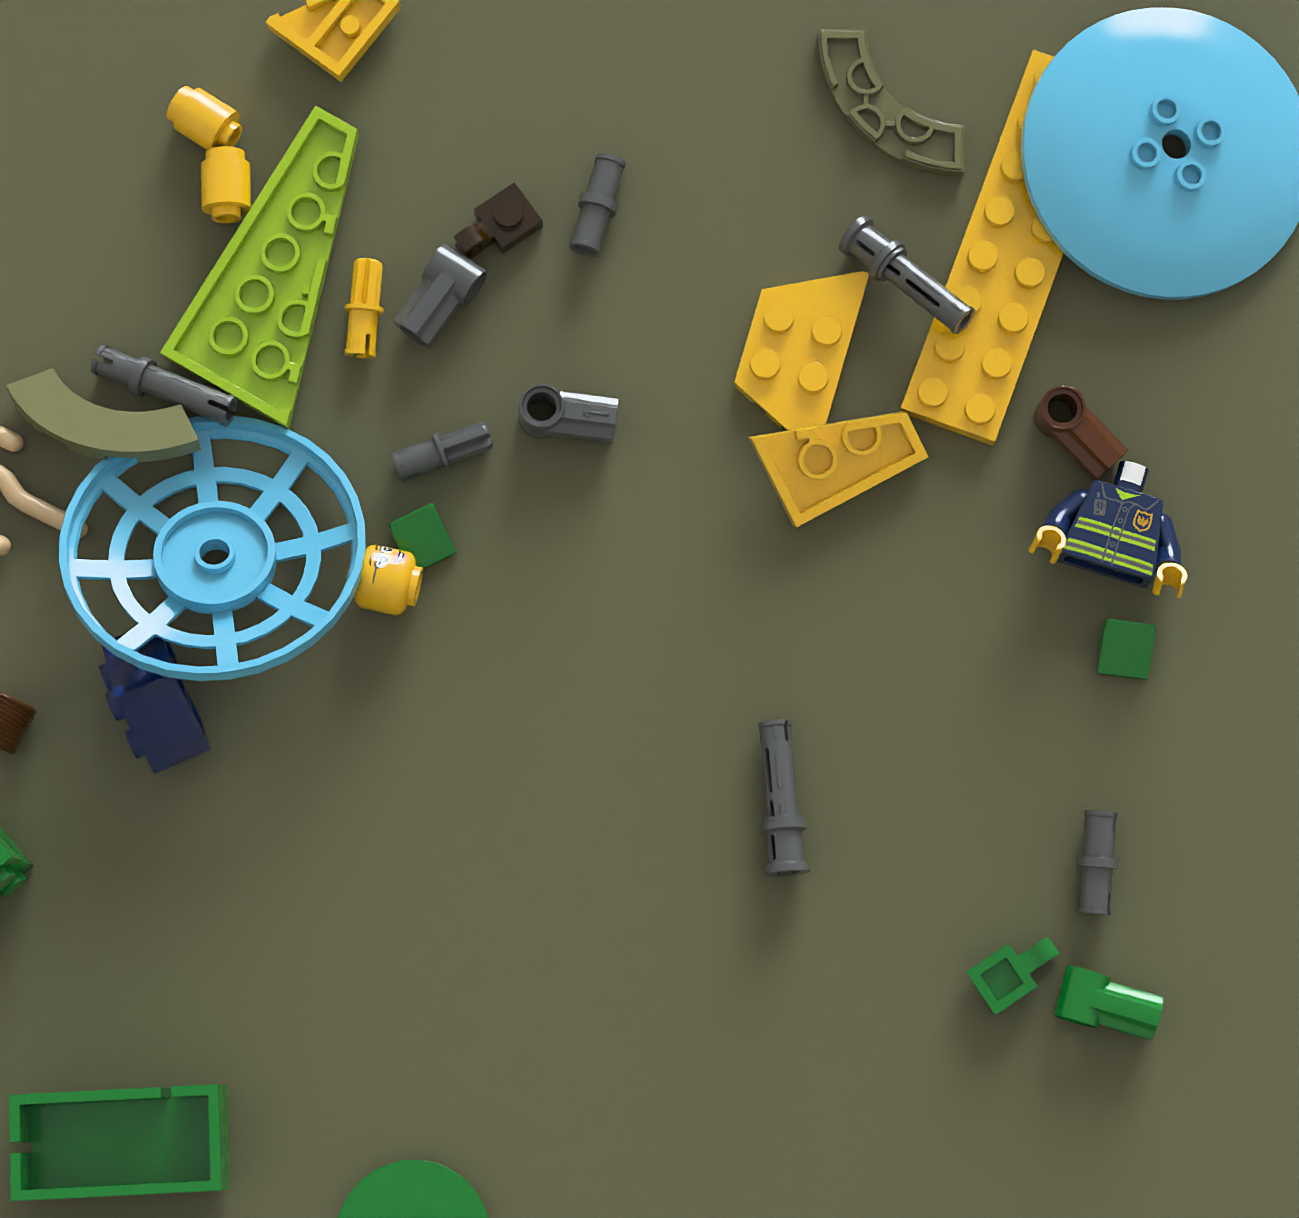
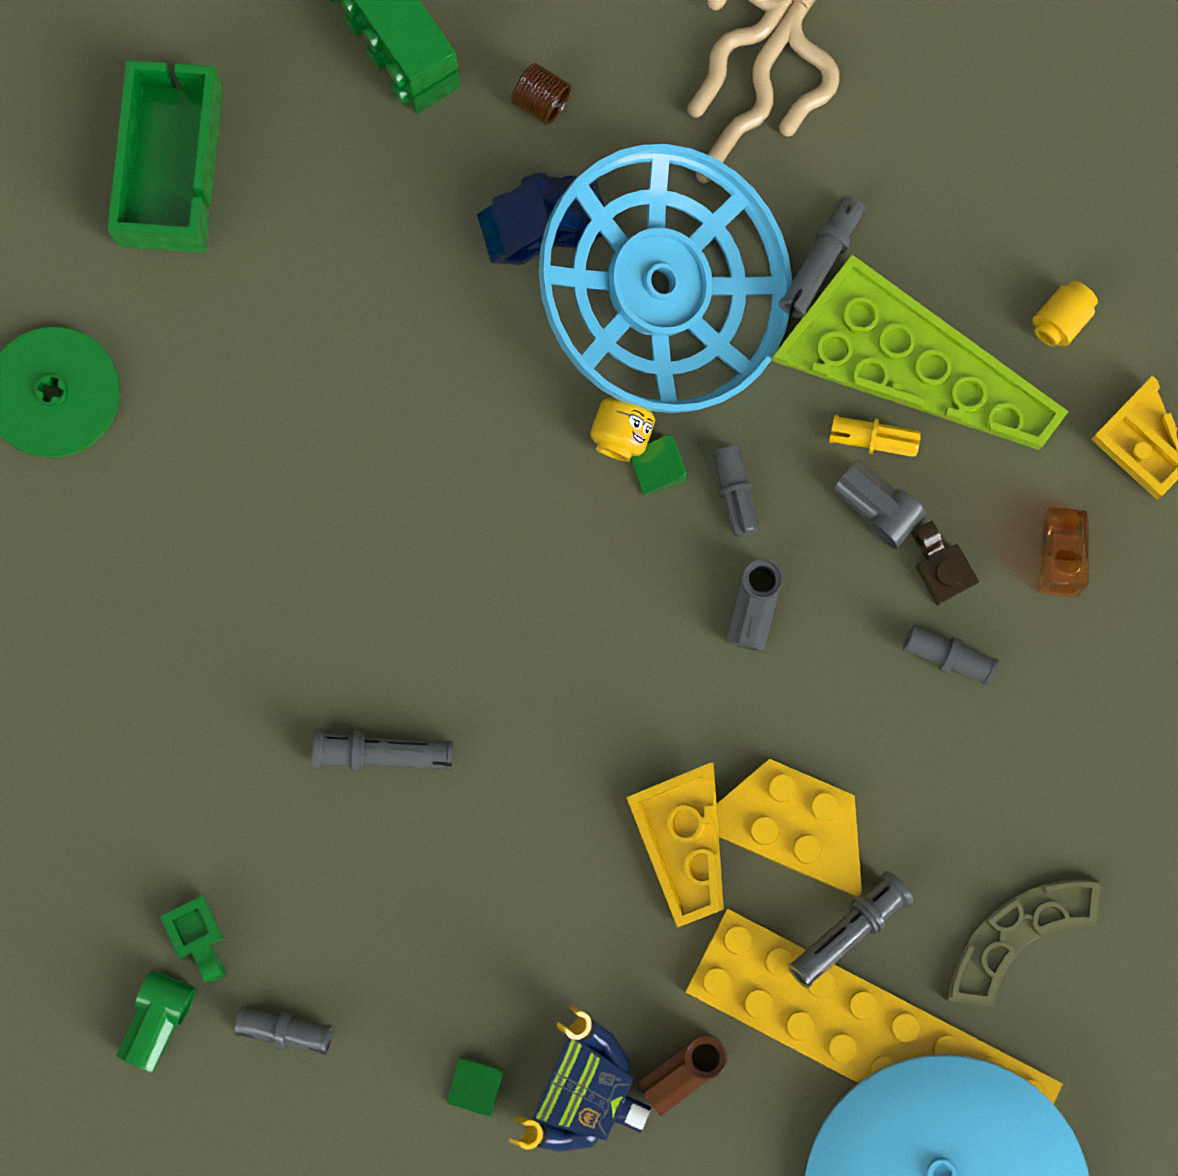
camera: 90 degrees right, 0 degrees up
olive tile [6,368,201,462] -> none
yellow brick [201,146,251,223] -> none
none -> clear orange leg [1038,507,1089,597]

